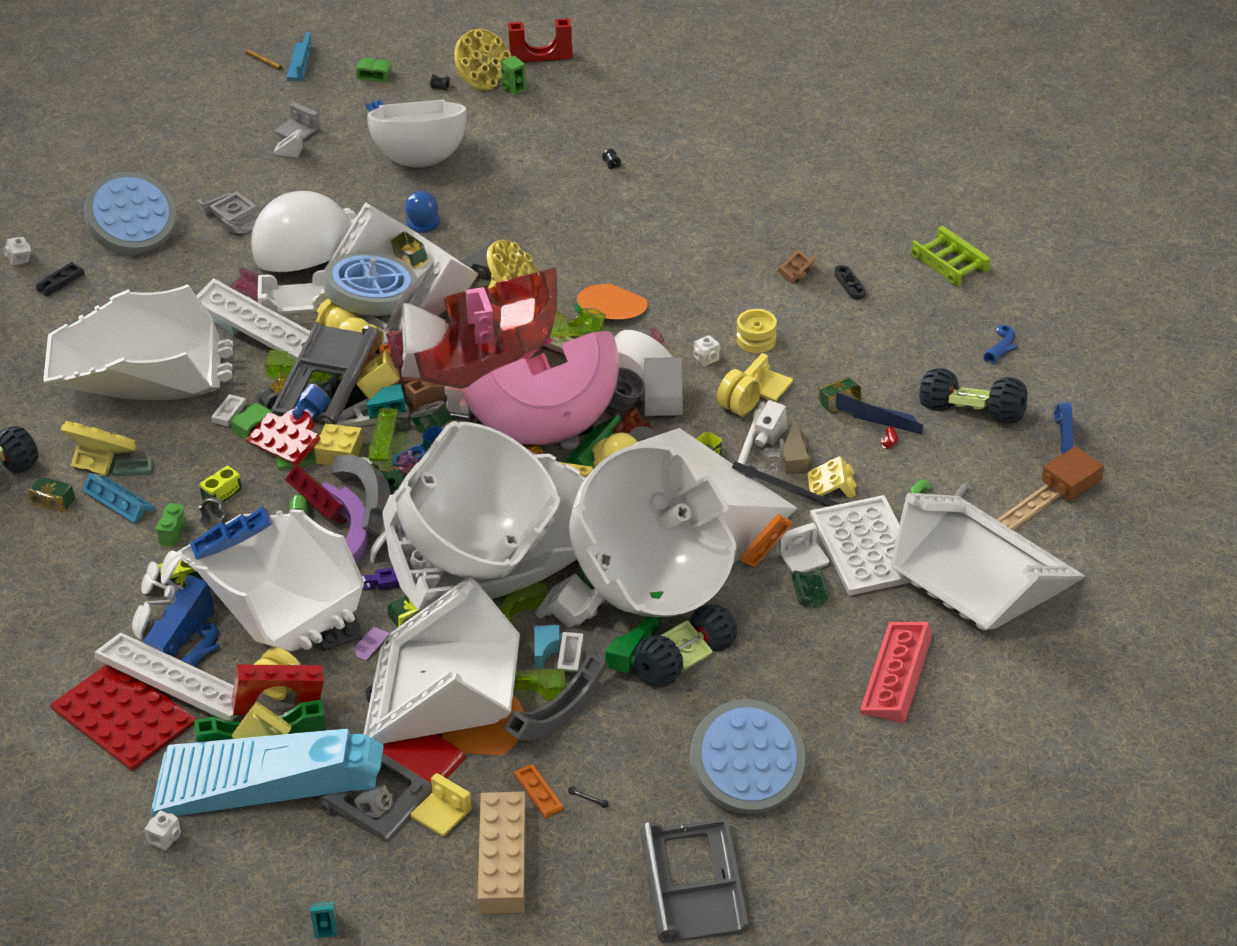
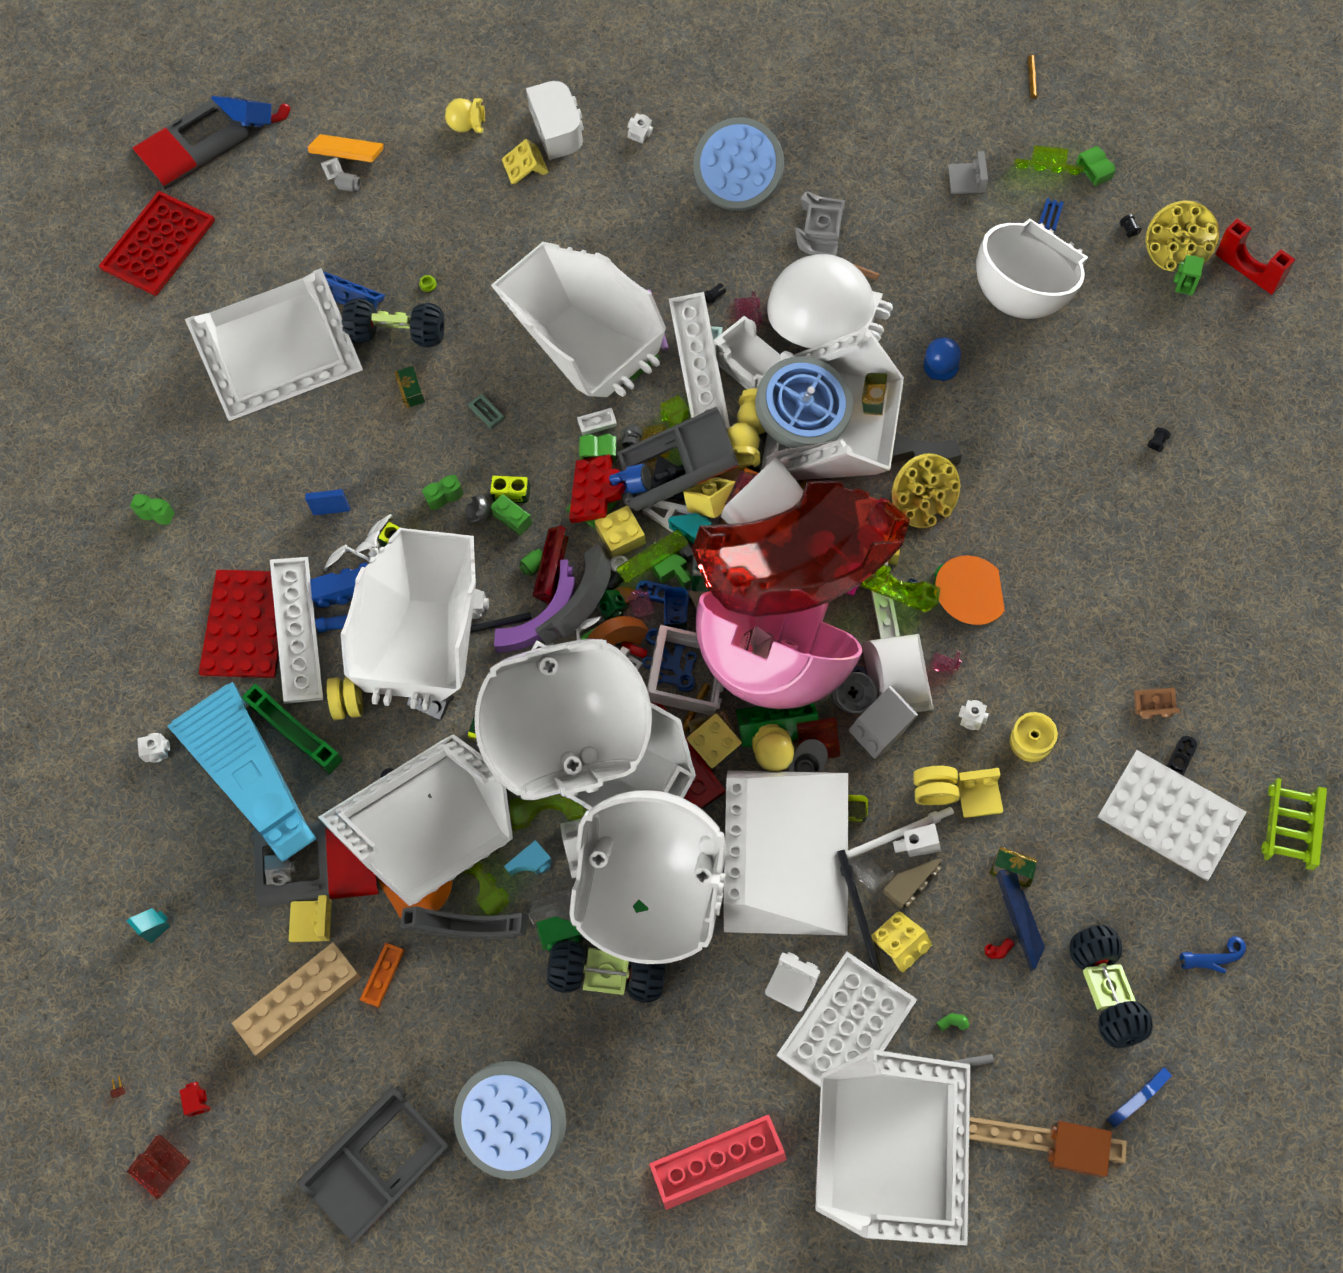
camera: 55 degrees right, 25 degrees up
black hinge [36,262,84,297] -> none
light yellow bracket [61,421,136,475] -> none
dark azure fence [82,473,156,523] -> none
blue slope [190,506,272,560] -> none
red arch [231,664,324,715] -> none
light yellow bracket [232,701,291,739] -> none
white slope [273,129,303,157] -> none
dark azure fence [287,32,312,81] -> none
lavender sticker [355,626,390,660] -> none
bright pink panel [466,287,494,344] -> none
white slope [557,632,584,672] -> none
black hinge [568,787,609,808] -> none
orange tile [739,514,793,567] -> none
clear green bracket [791,567,829,608] -> none
none -> blue tile [305,489,350,515]
none -> bright green brick [491,494,533,536]
none -> bright green brick [651,554,692,590]
none -> clear neon green bracket [1013,145,1084,175]
none -> white plate [1098,750,1246,881]

